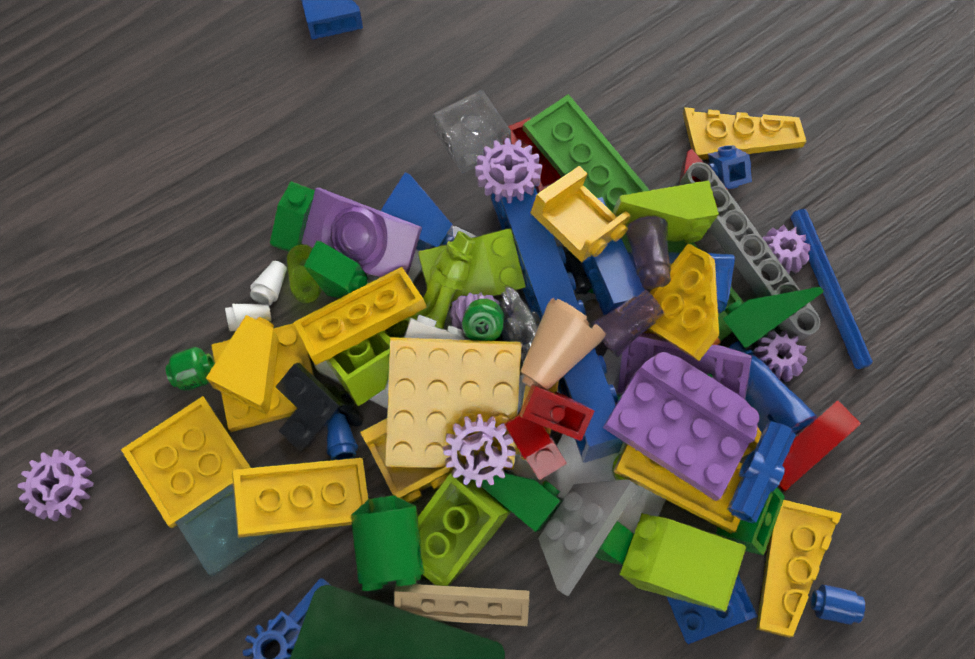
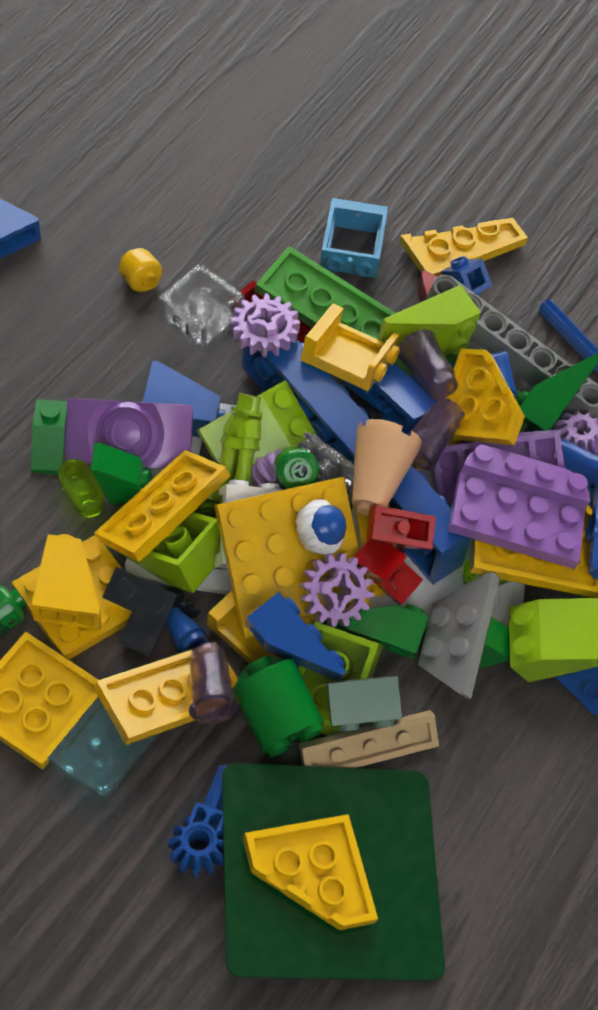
camera: 25 degrees left, 10 degrees down
white cone [225,304,271,332] -> none
white cone [250,261,287,306] -> none
lavender gear [762,225,811,274] -> none
none -> yellow head [118,248,162,292]
none -> plant [189,642,238,723]
none -> blue slope [245,592,346,681]
none -> hair [295,500,347,555]
none -> dark azure window [320,198,389,278]
none -> sand green brick [326,676,402,732]

